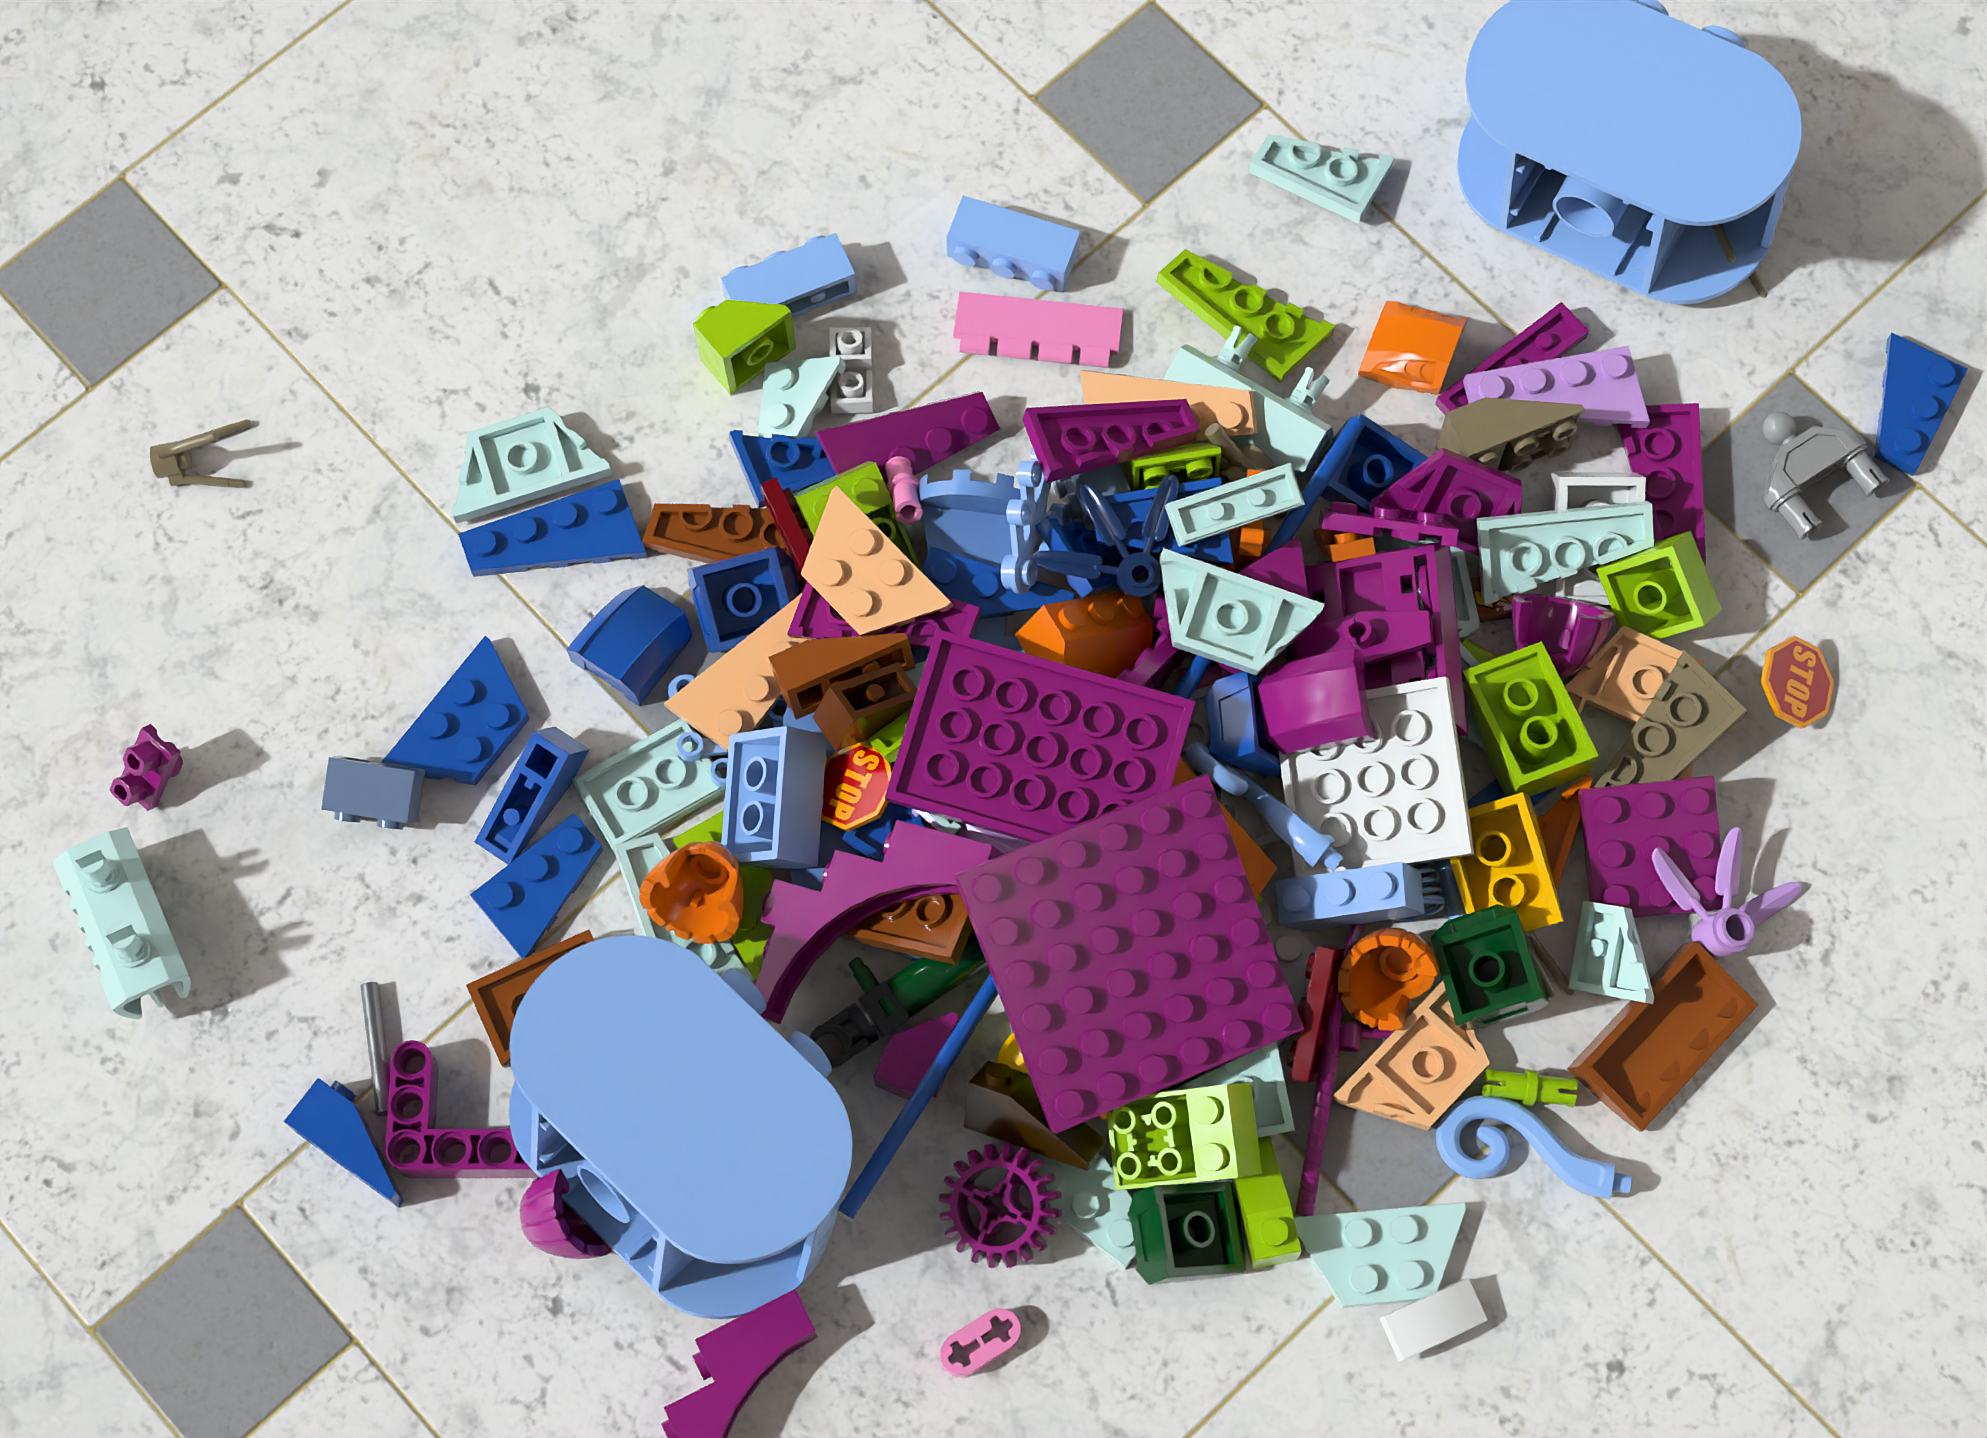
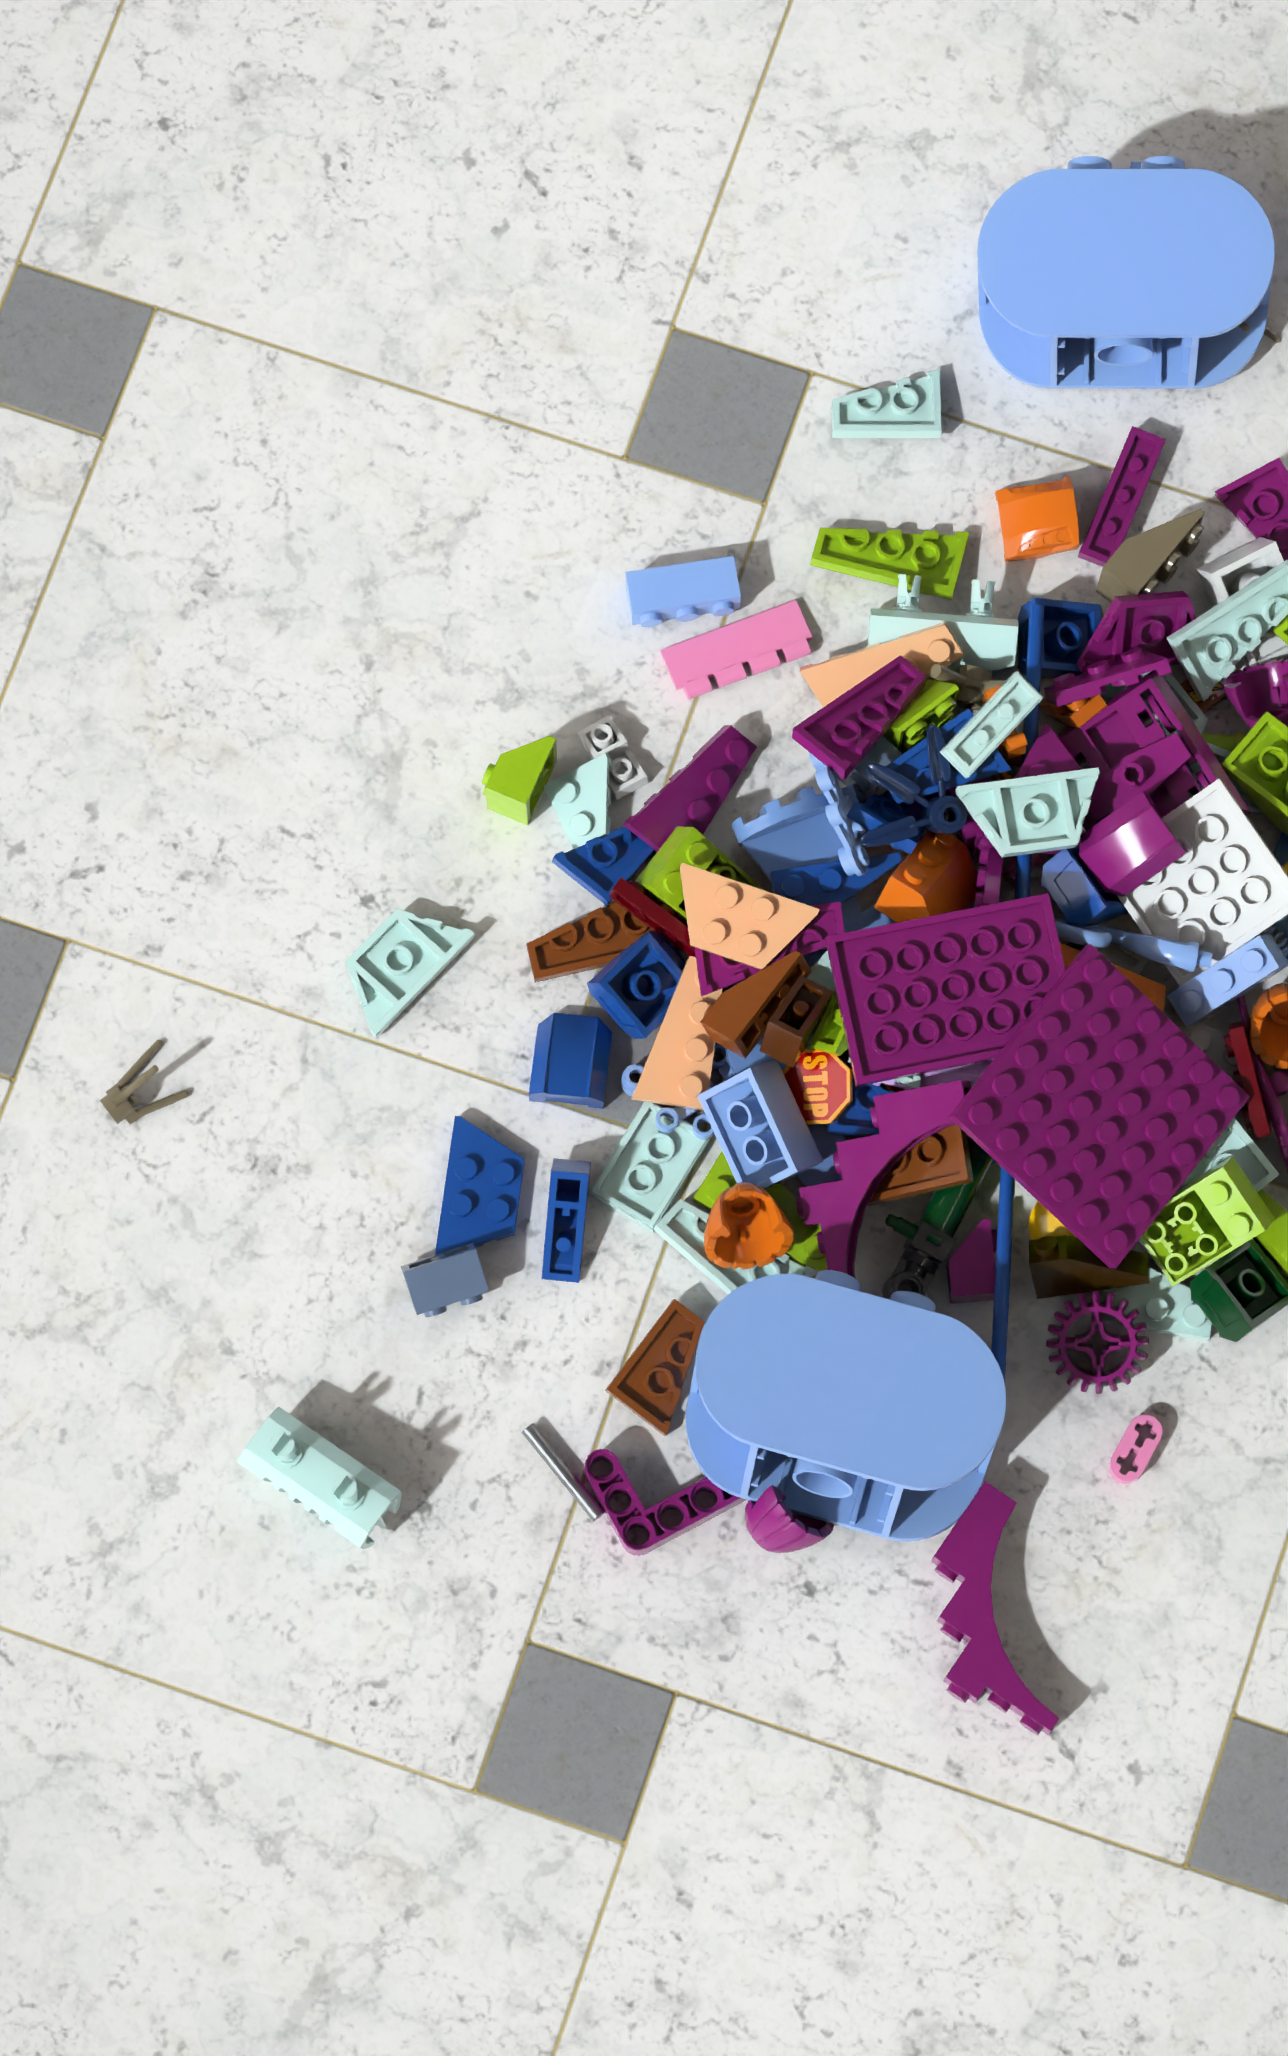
camera: 30 degrees left, 5 degrees up
magenta hips [110,724,183,811] -> none
blue slope [284,1078,404,1208] -> none
blue wing [458,479,647,577] -> none
blue wing [470,813,603,959] -> none
light blue brick [721,233,857,318] -> none
bright pink pin [885,456,923,524] -> none
lavender wing [1463,346,1650,428] -> none

